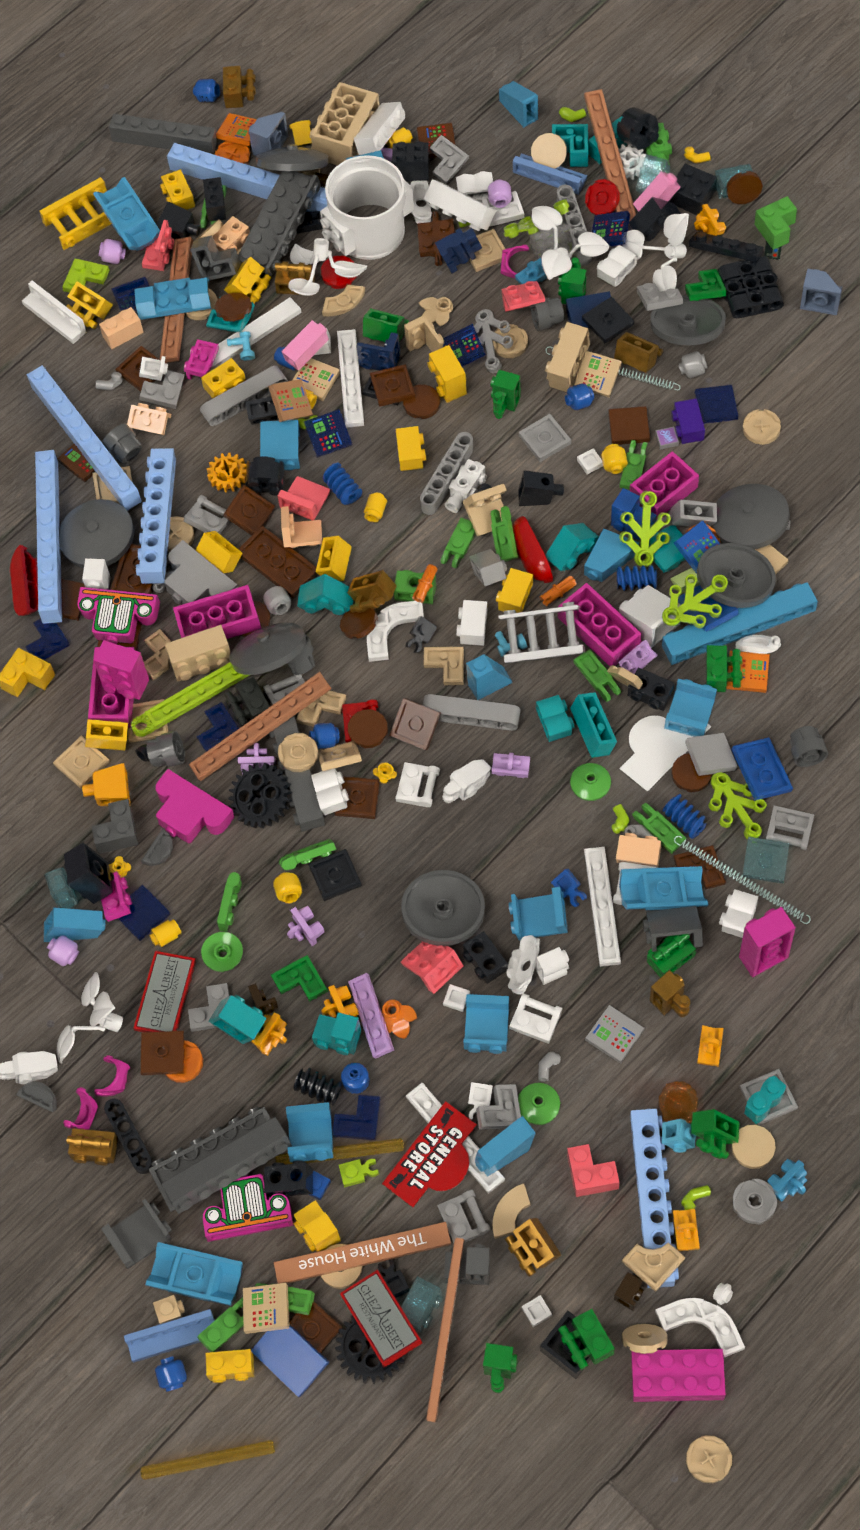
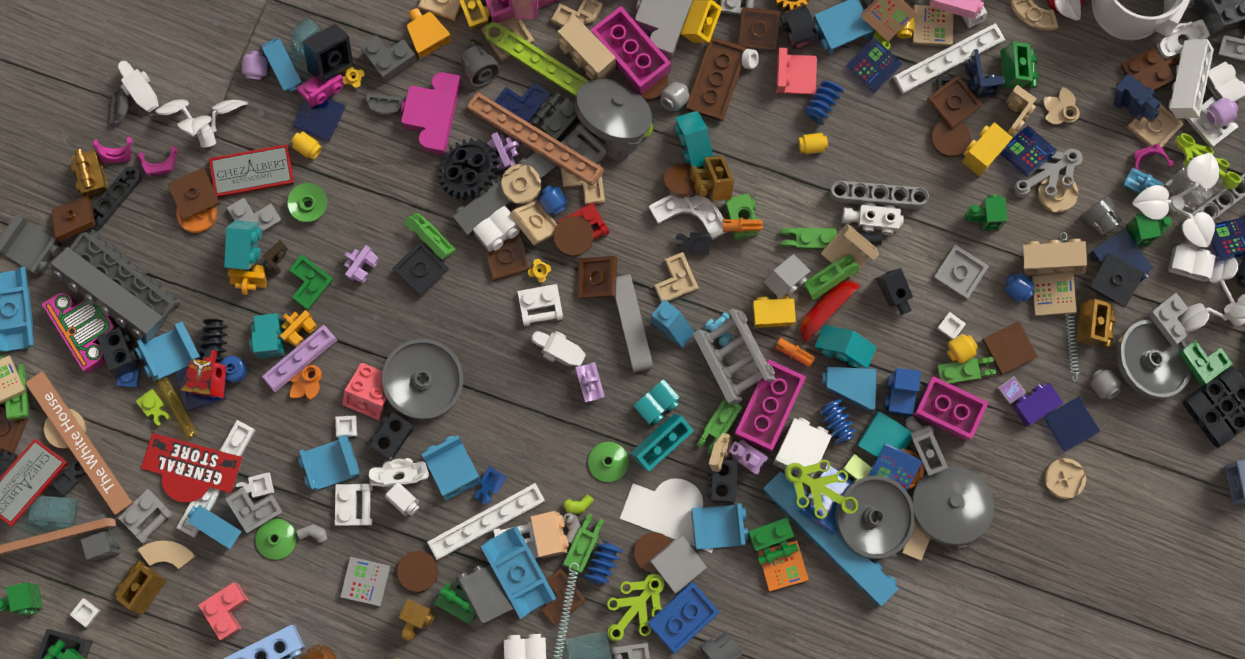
camera: 60 degrees right, 15 degrees up
bright green hinge [217,872,242,932] -> none
yellow head [273,872,302,903] -> none
light nougat bracket [281,506,322,548] -> none
yellow brick [293,1200,341,1252] -> none
yellow brick [316,536,352,581] -> none
yellow brick [396,426,426,471] -> none
white brick [457,600,488,646] -> none
coral bracket [501,281,545,312] -> none
lime plant [619,491,671,567] -> none
white arm [735,635,781,654] -> none
none -> reddish brown plate [52,194,95,242]
none -> red torso [181,349,226,398]
none -> reddish brown tile [397,551,439,592]
none -> white tile [742,49,759,69]

